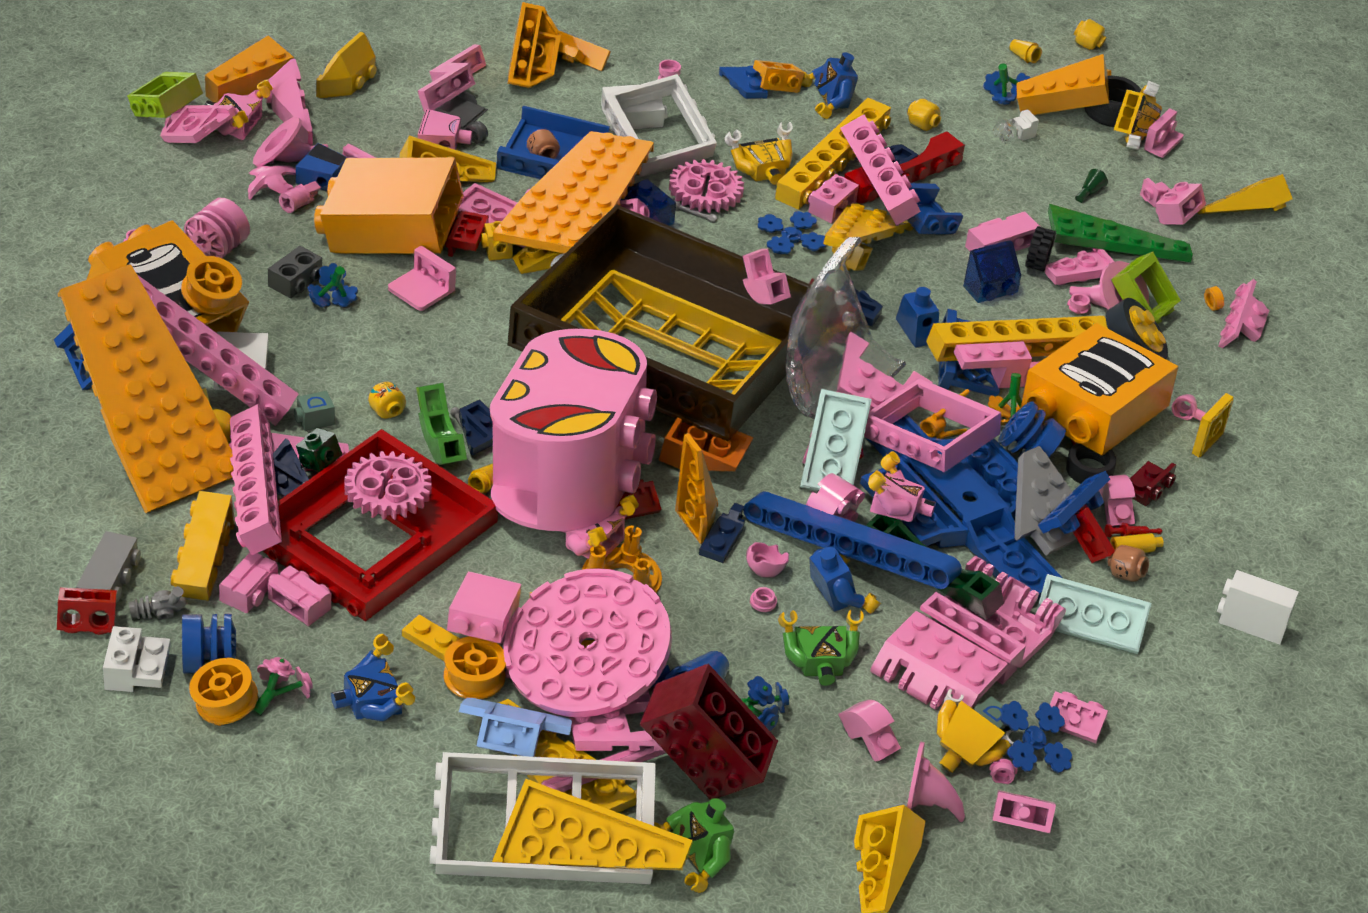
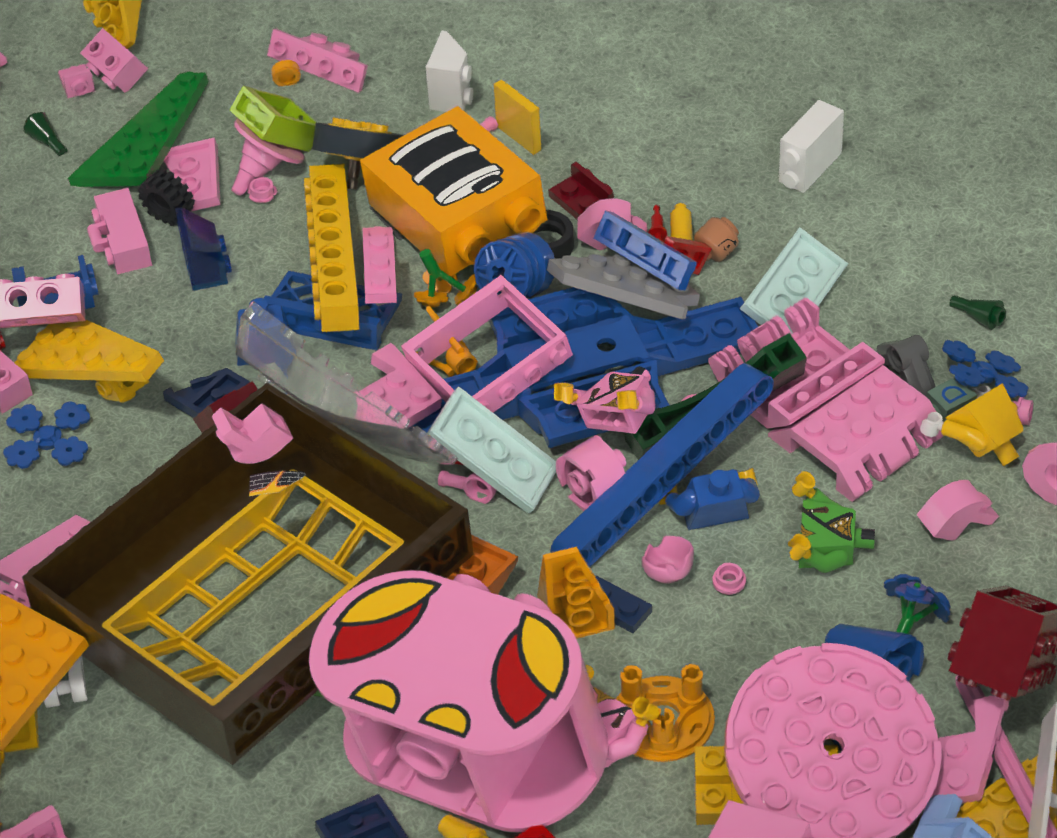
camera: 70 degrees left, 5 degrees up
bright pink bracket [1050,691,1108,744] -> none
none -> sticker [249,471,305,497]
none -> white slope [426,31,473,112]
none -> dark grey piece [876,334,936,396]
none -> dark green cone [950,295,1006,330]

